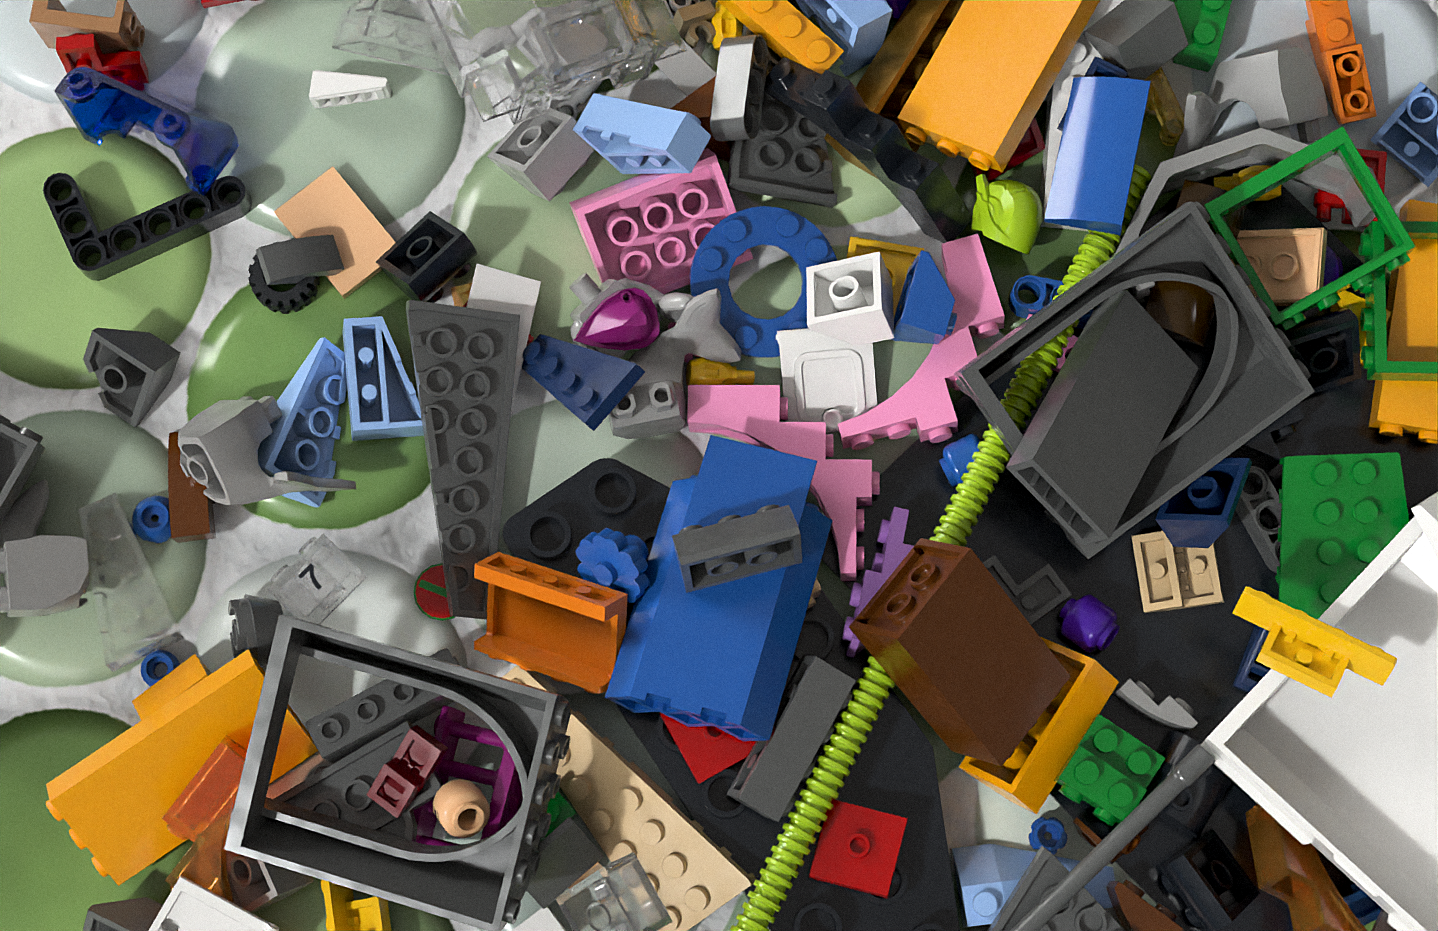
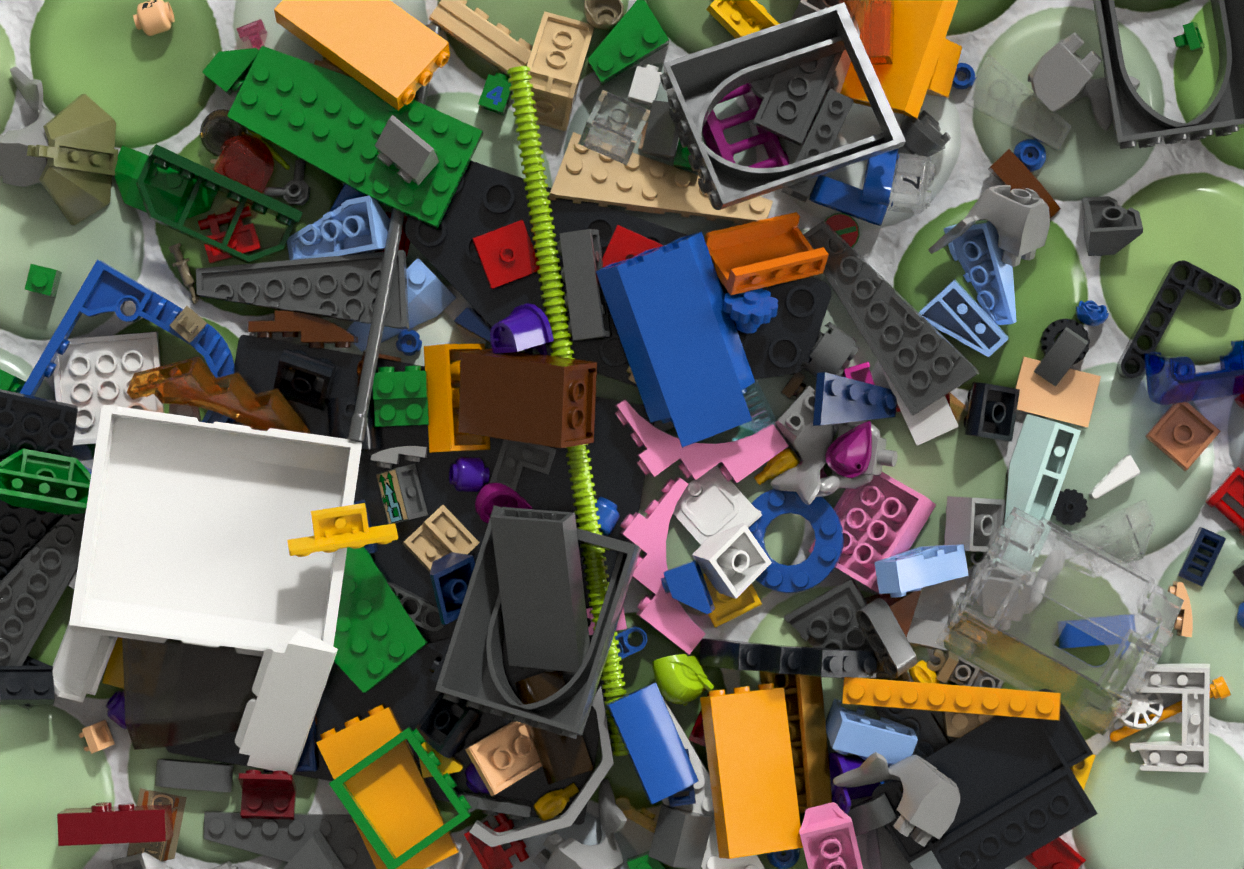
camera: 145 degrees right, 10 degrees up
dark red slope [367,725,448,818] -> none
light nougat head [433,779,490,838] -> none
dark grey slope [672,505,803,593] -> none
medium lavender slope [842,507,914,658] -> none
green window [1204,126,1416,330] -> none
none -> panel [376,464,428,524]
none -> dark blue slope [454,307,491,344]
none -> dark grey hinge [459,791,533,820]
none -> magenta piece [475,483,533,523]
none -> dark purple container [490,303,554,355]
none -> clear light blue slope [743,379,777,433]
none -> dark brown plate [781,372,806,399]
none -> dark grey brick [801,322,859,378]
none -> blue beam [809,175,890,226]
none -> dark pink panel [842,362,874,385]
none -> blue beam [861,135,899,206]
none -> light aqua wedge [1000,414,1081,572]
none -> black piece [1052,489,1088,525]
none -> blue plate [1076,300,1109,326]
none -> nougat plate [1145,396,1221,471]

